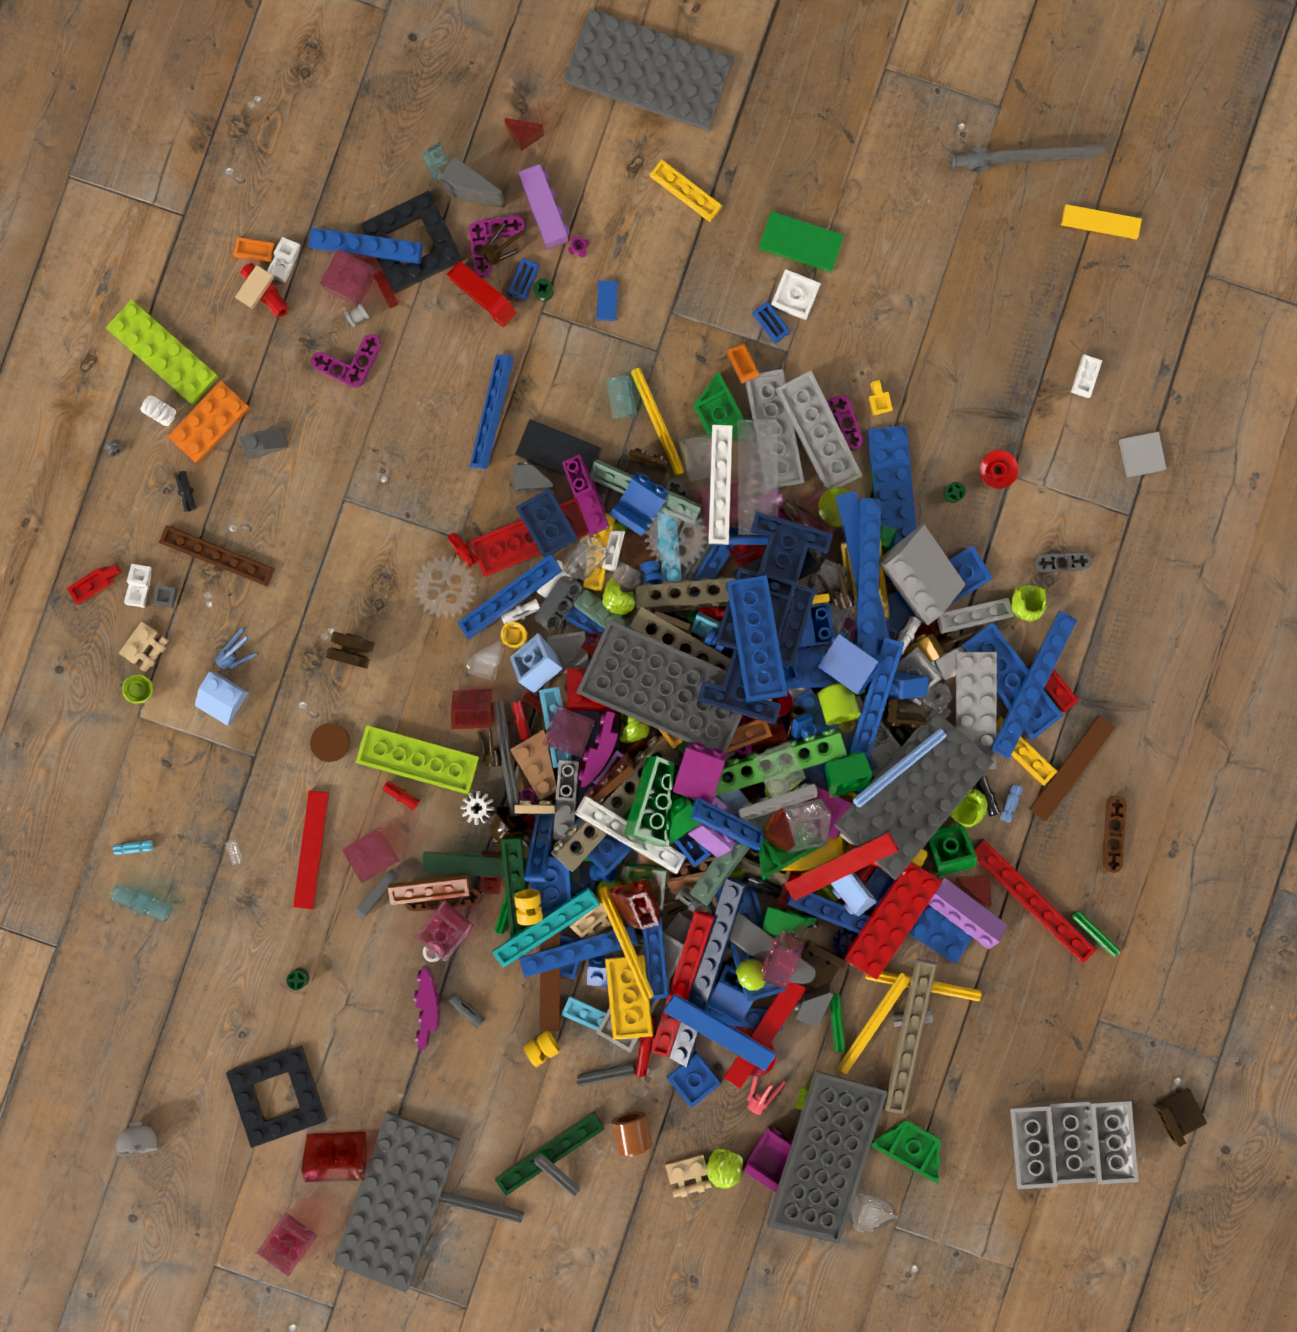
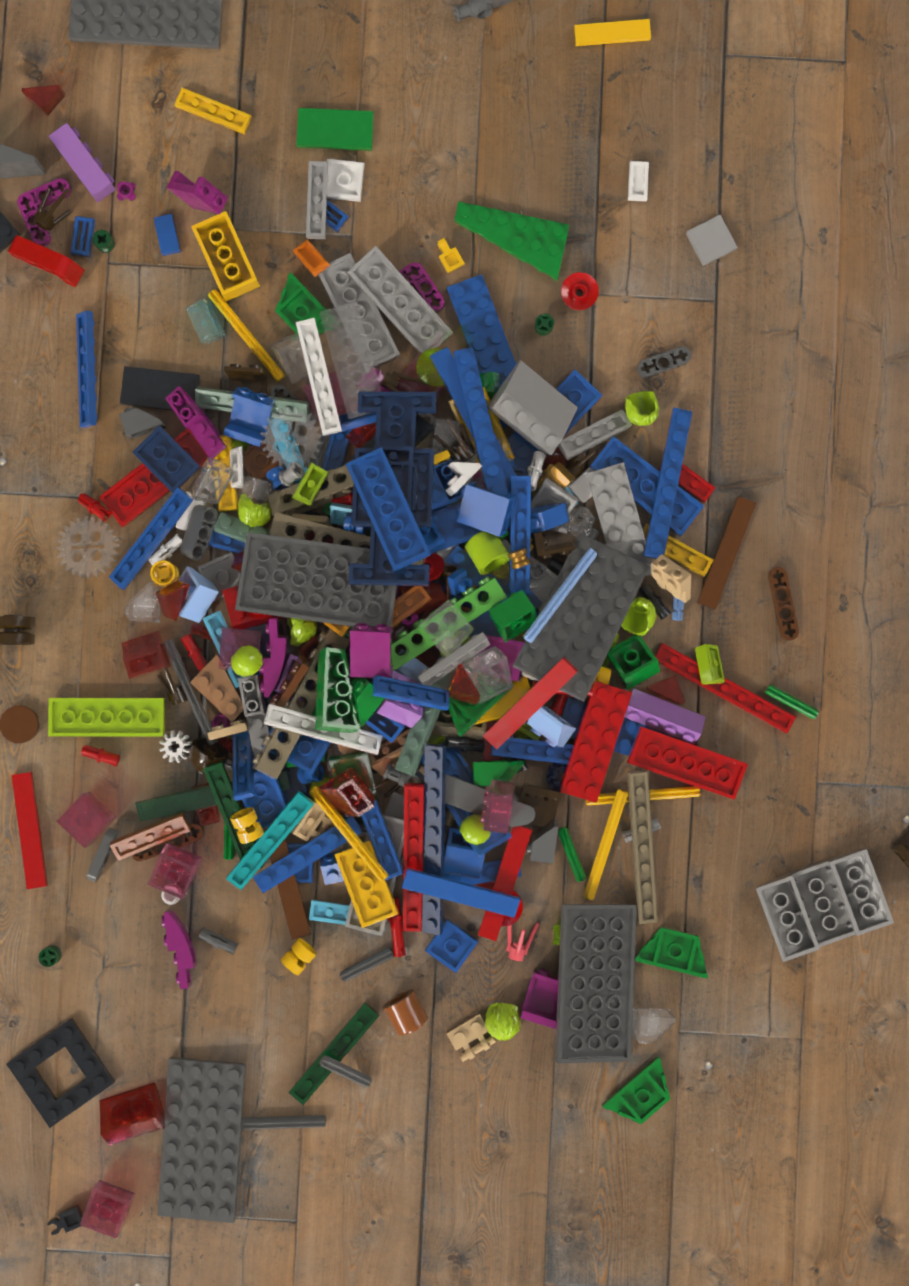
camera: 15 degrees left, 0 degrees up
none -> black plate [47,1205,86,1235]
none -> clear red slope [155,580,190,621]
none -> magenta panel [166,171,228,214]
none -> yellow brick [191,211,260,302]
none -> lime hair [231,645,263,677]
none -> light grey bush [279,462,304,486]
none -> lime slope [292,463,328,506]
none -> light grey plate [306,161,328,239]
none -> white slope [445,462,482,496]
none -> green wing [454,201,569,281]
none -> pearl gold wheel [507,548,531,569]
none -> green wing [601,1056,670,1124]
none -> red plate [627,726,748,800]
none -> tan plate [651,554,691,603]
none -> lime slope [695,644,725,684]

